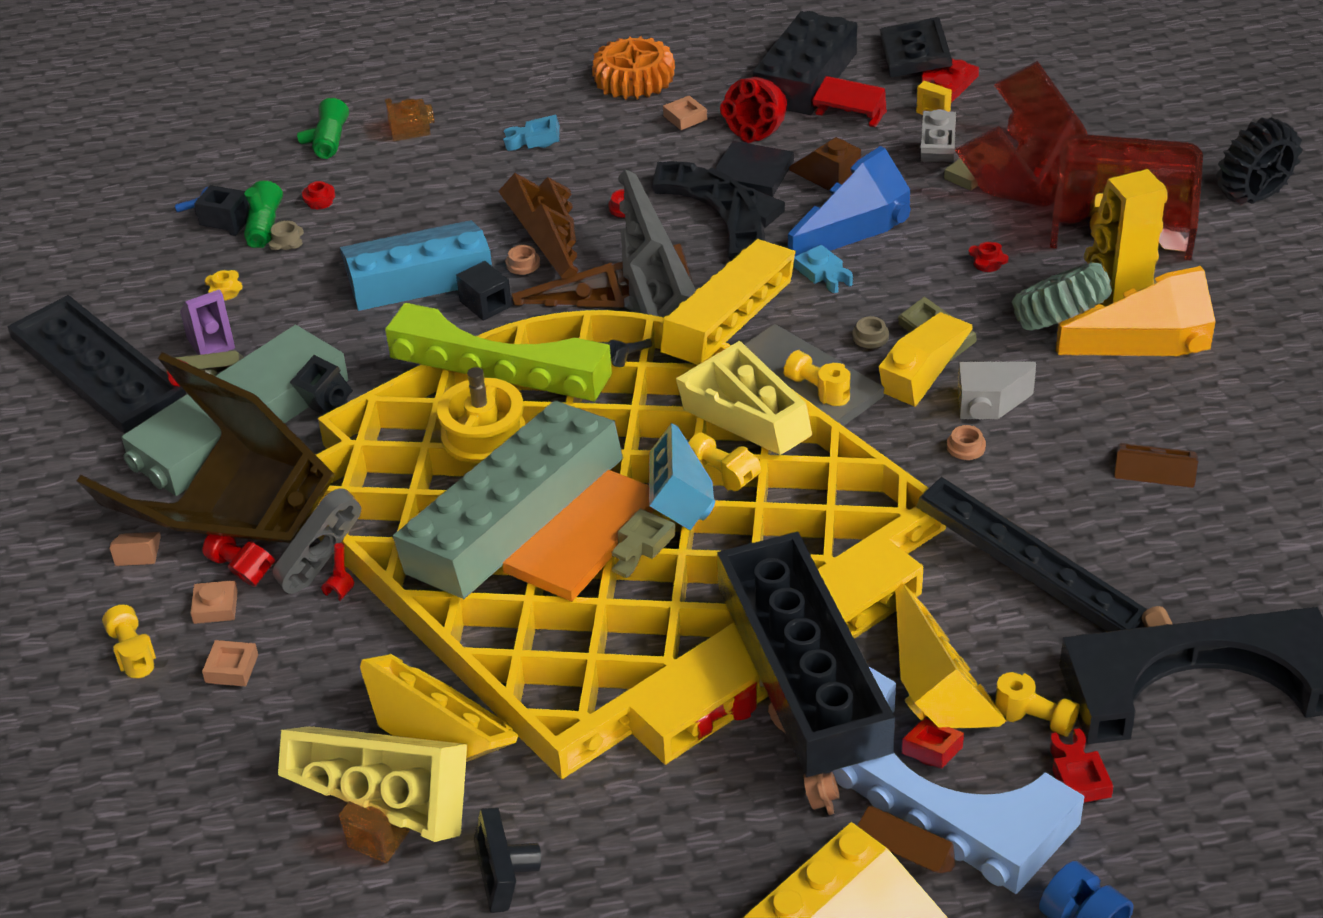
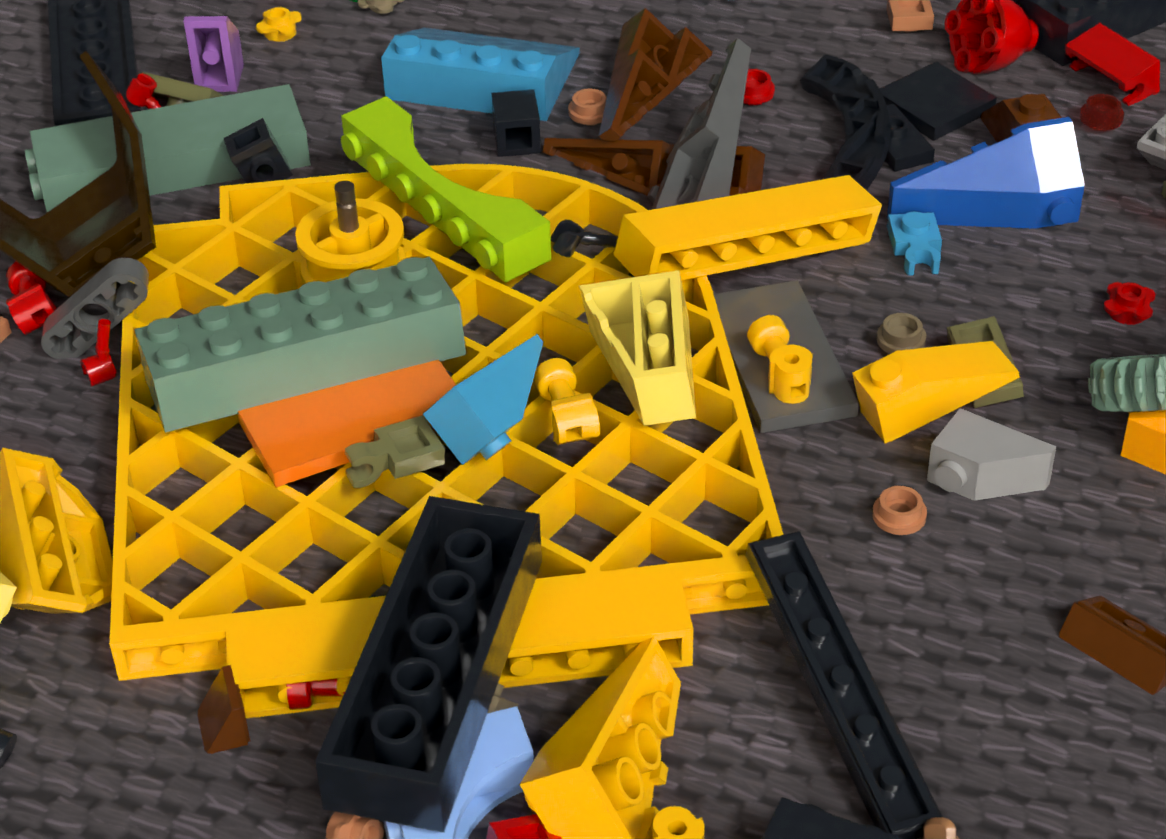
camera: 30 degrees right, 0 degrees up
none -> reddish brown slope [197,665,250,754]
none -> clear red plate [1080,94,1124,131]

